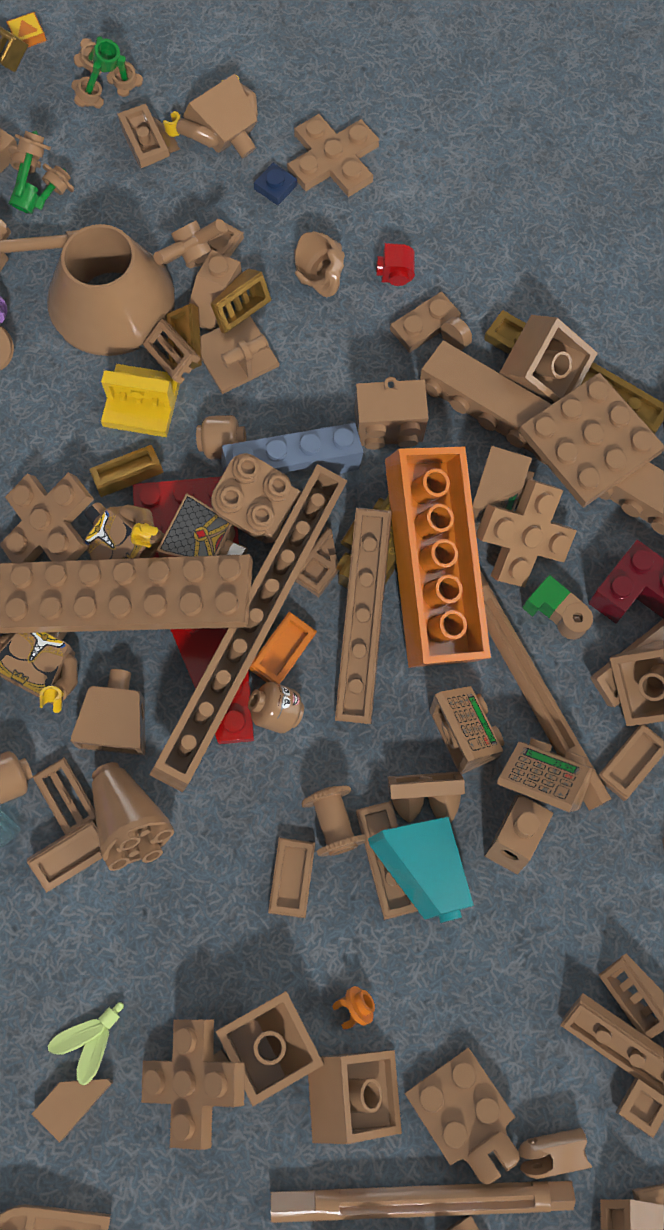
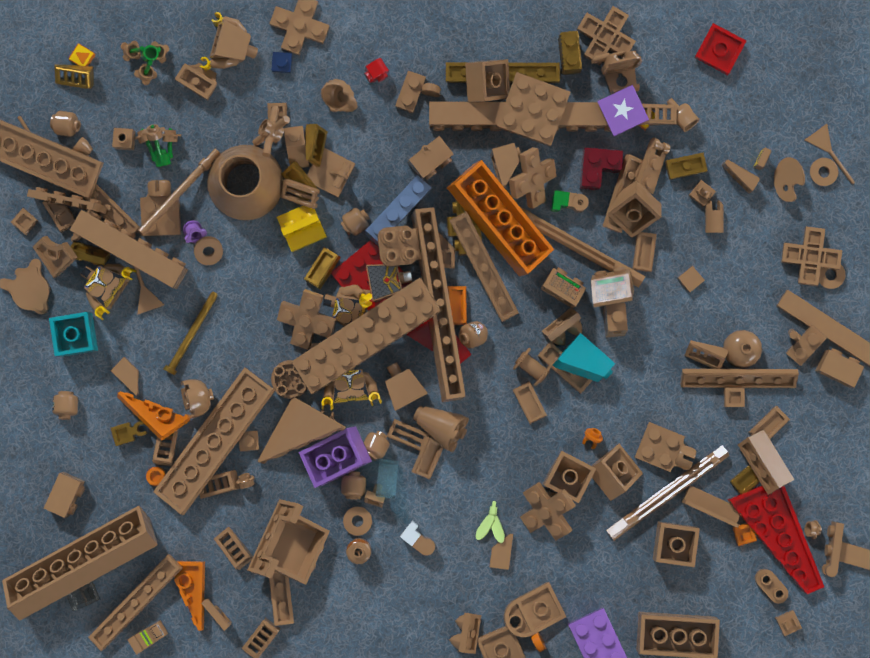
camera: 35 degrees left, 15 degrees up
medium nougat piece [518,1128,592,1179] -> none

